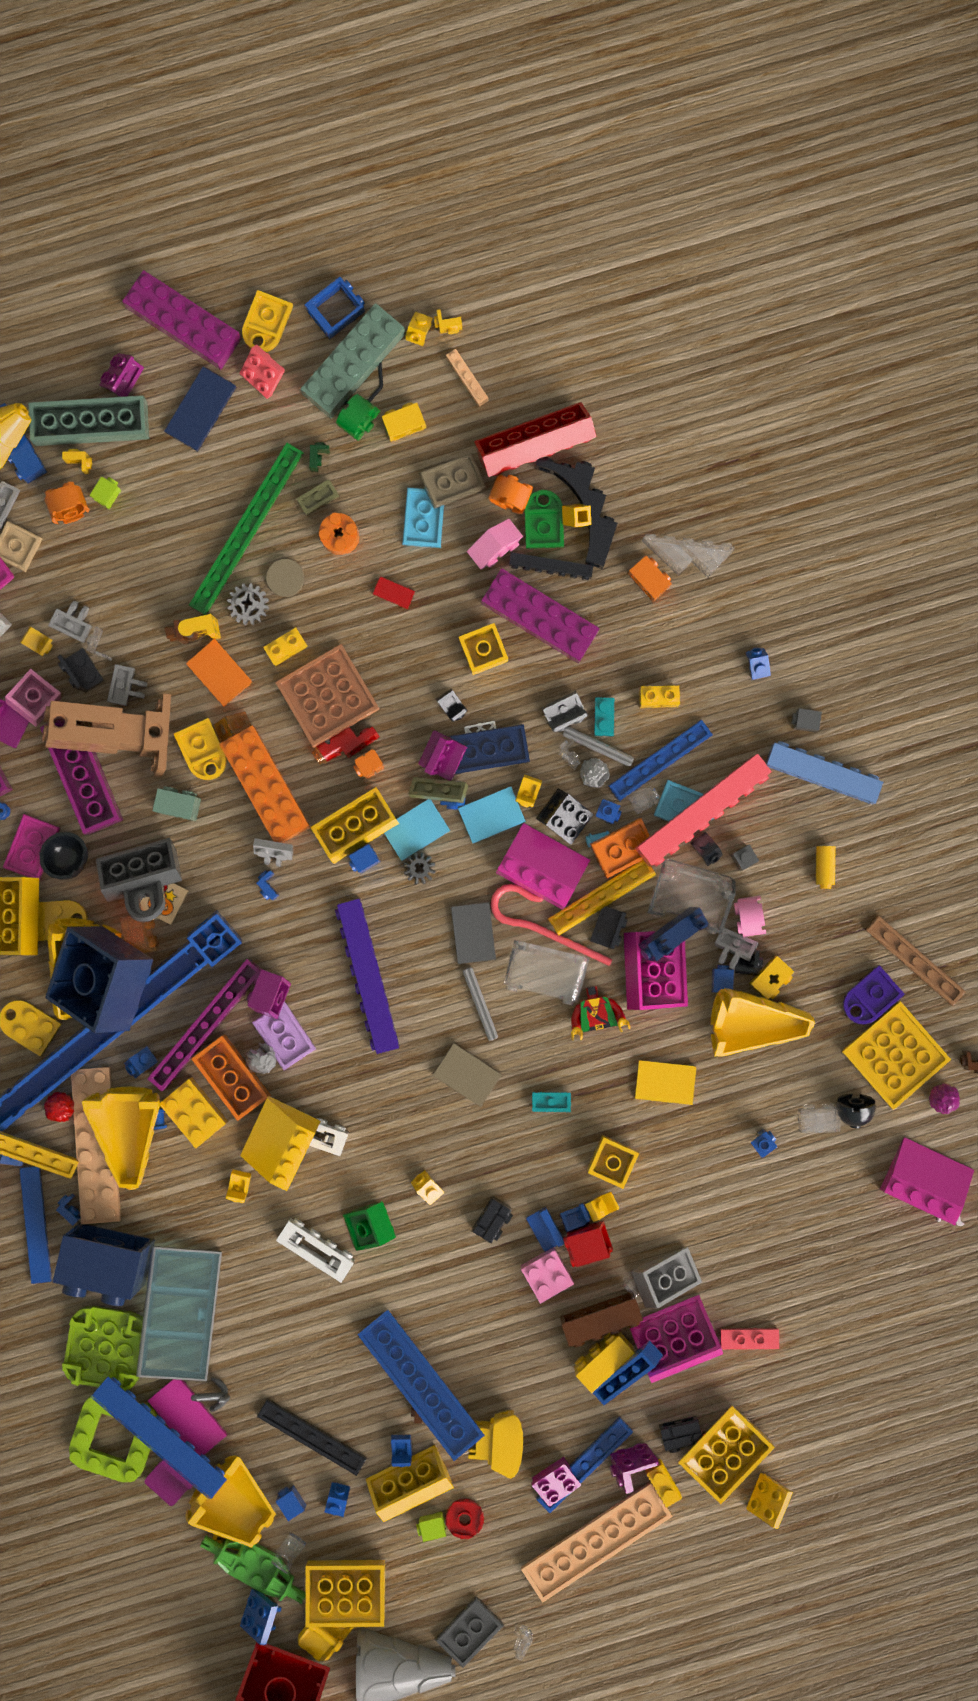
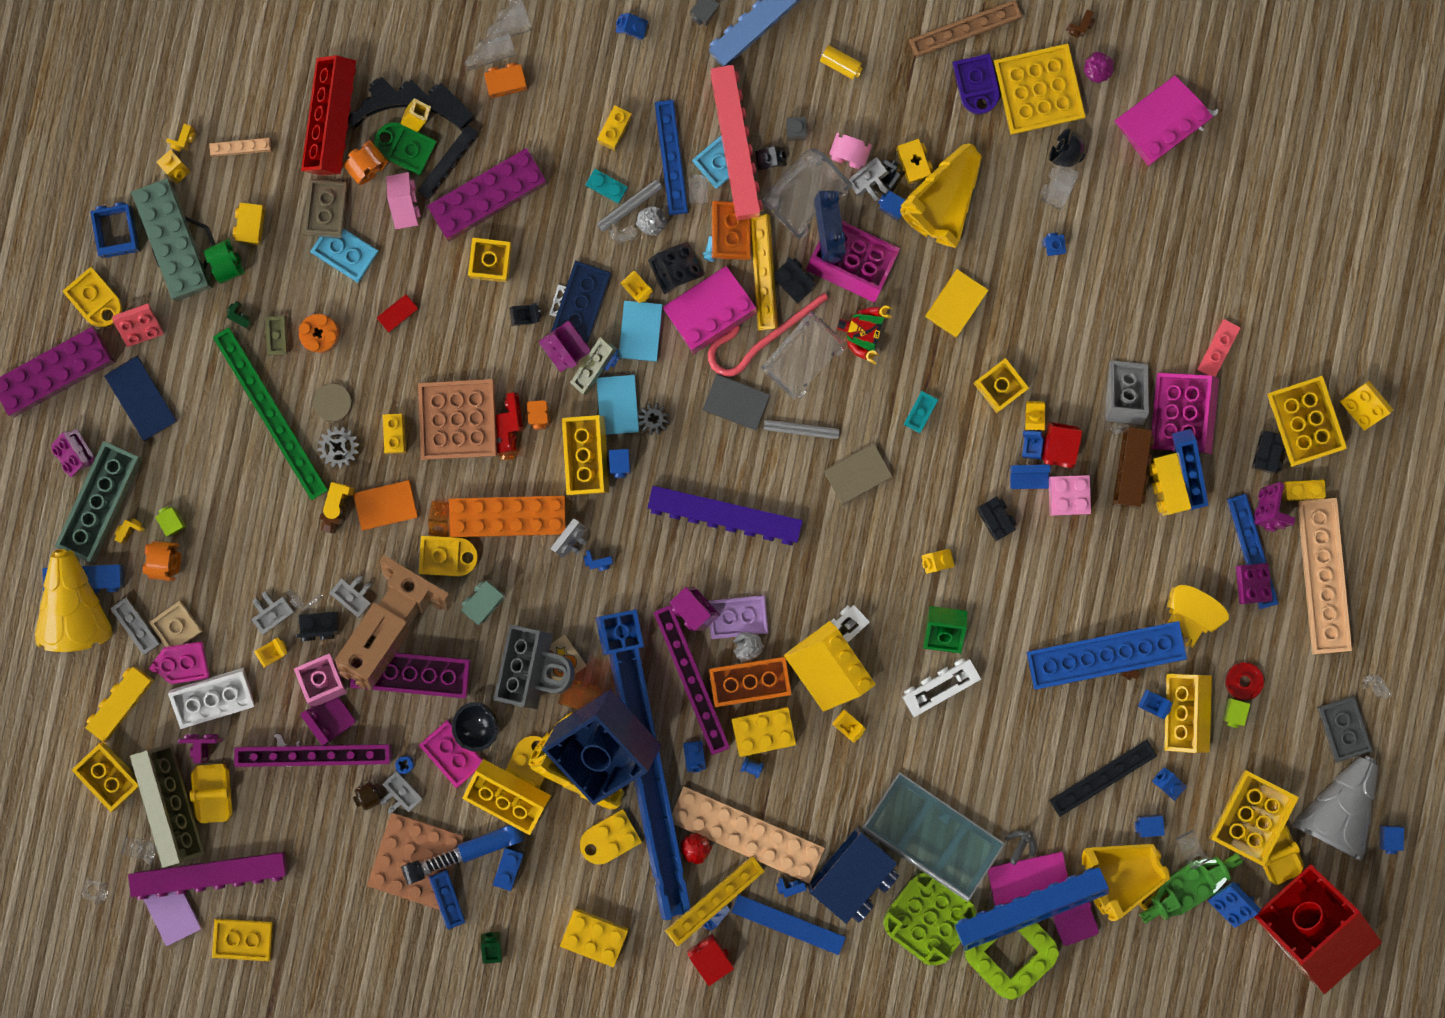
camera: 65 degrees left, 0 degrees up
yellow cone [82,1086,160,1190] -> none
bracket [541,691,588,732] -> none
blue bracket [596,799,622,825] -> none

